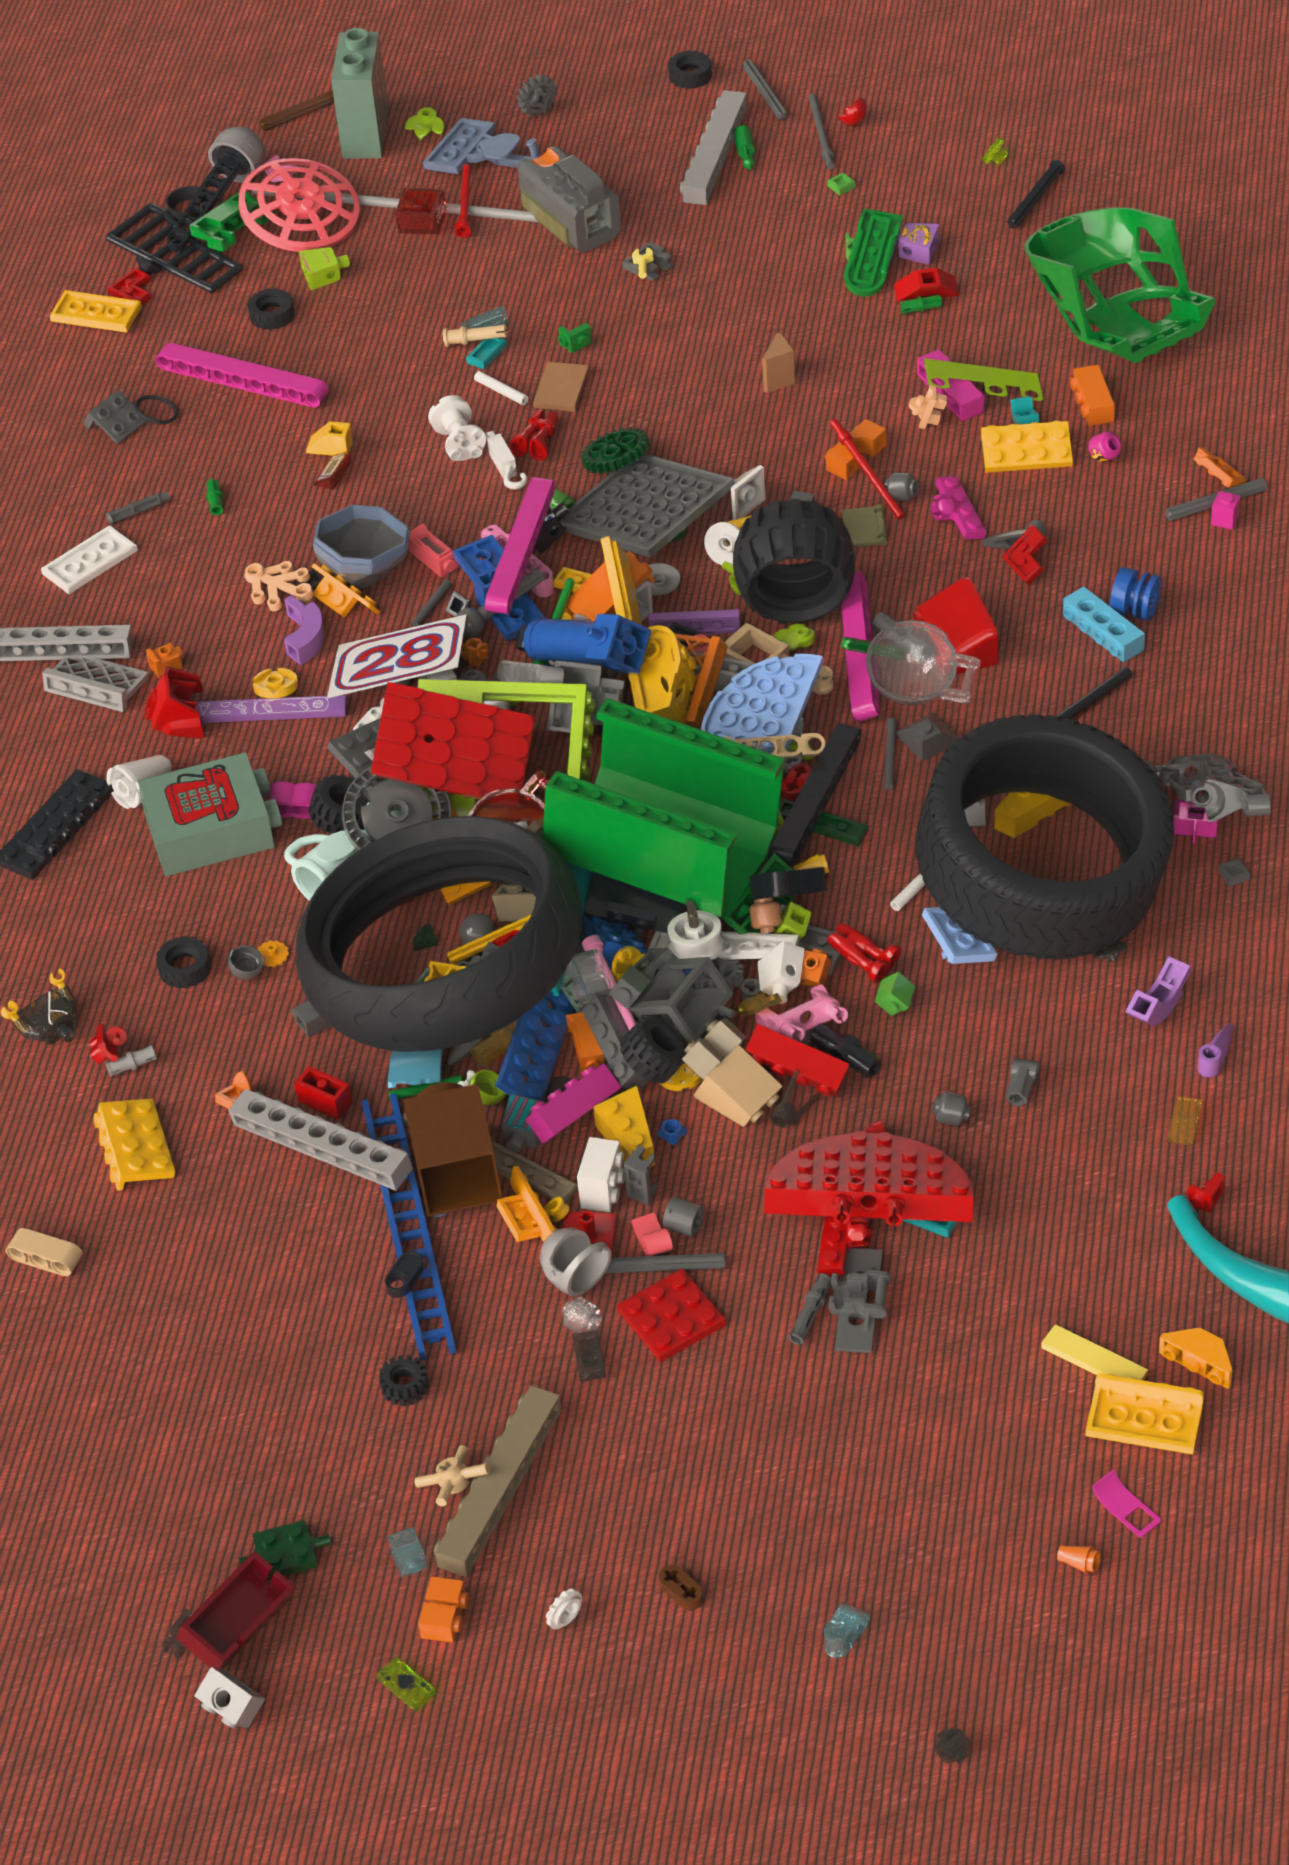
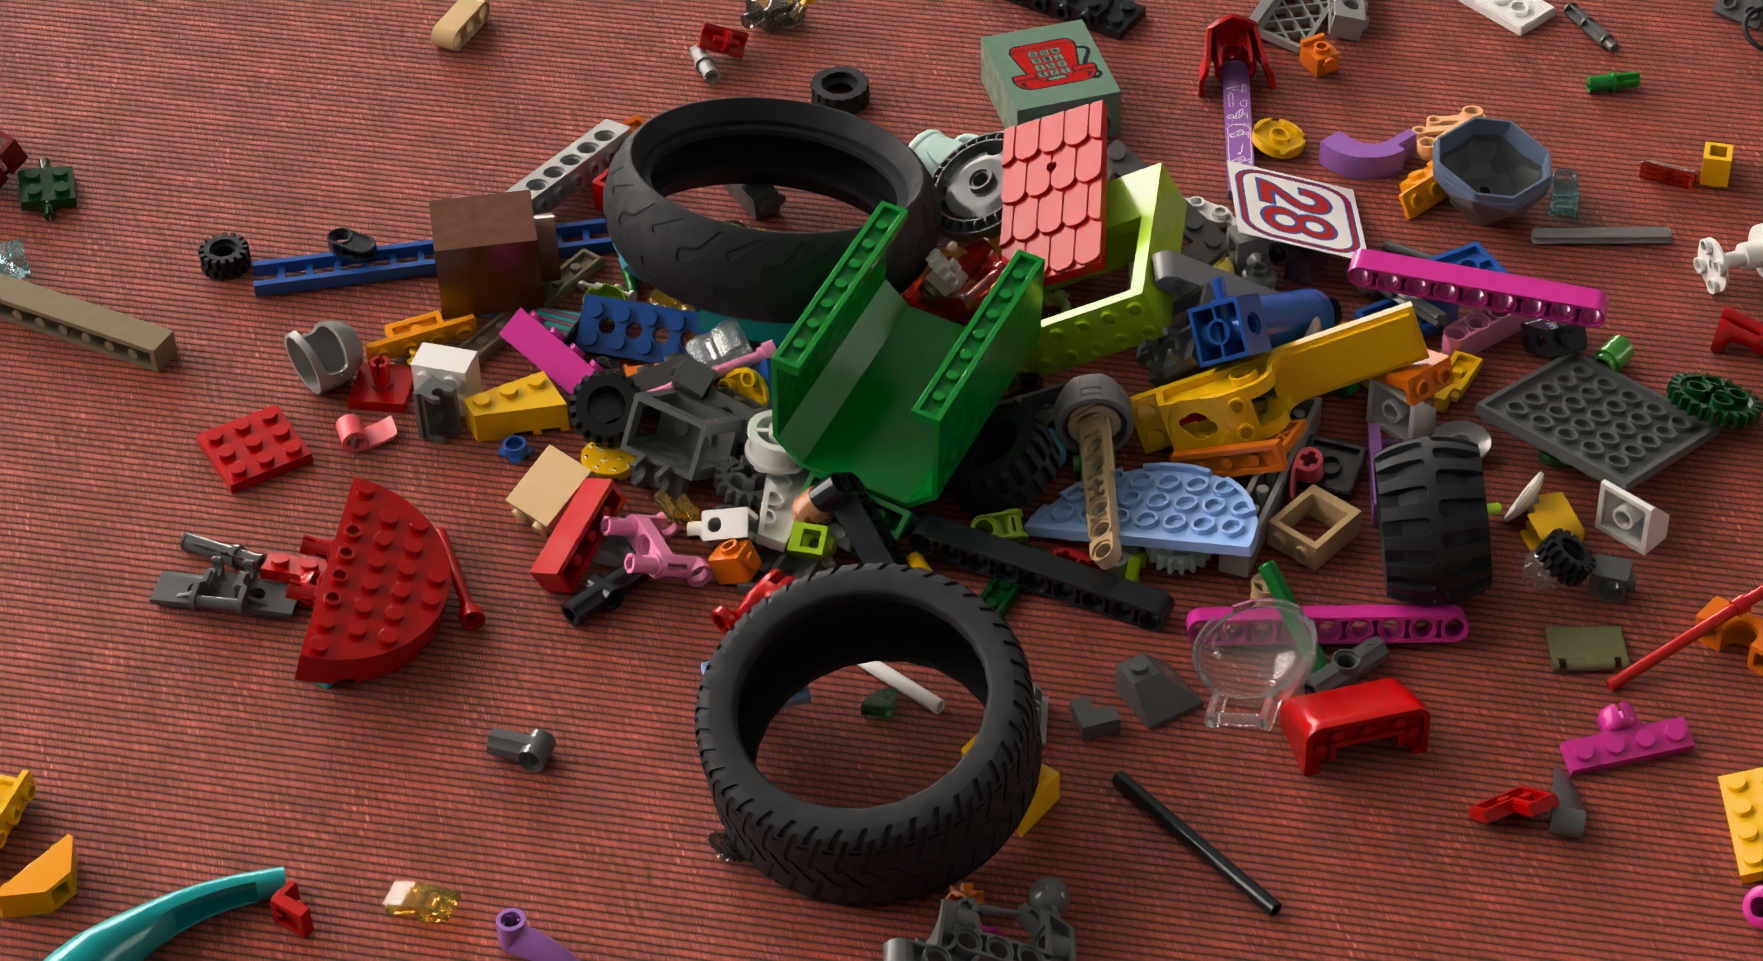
camera: 90 degrees right, 5 degrees down
yellow bracket [94,1098,175,1191] -> none
white cone [107,755,172,809] -> none
coral window [408,523,458,577] -> none
tan bar [415,1445,490,1506] -> none
orange gear [461,638,488,666] -> none
white piece [486,431,528,490] -> none
clear head [561,1297,602,1336] -> none
clear smoke plate [572,1330,606,1382] -> none
dark grey axle [605,1253,726,1273] -> none
dark grey piece [663,1196,705,1237] -> none
brick [682,1018,747,1080] -> none
clear smoke plant [770,1069,822,1128] -> none
lime plate [772,624,815,651] -> none
bright green brick [874,972,915,1016] -> none
dark grey bar [884,718,896,790] -> none
dark grey head [885,472,919,502] -> none
dark grey head [932,1091,971,1127] -> none
light yellow tile [1042,1324,1148,1381] -> none
medium azure brick [1063,587,1145,662] -> none
blue wheel [1110,567,1162,621] -> none
medium lavender arch [1125,956,1192,1026] -> none
none -> light grey axle [1531,227,1672,245]

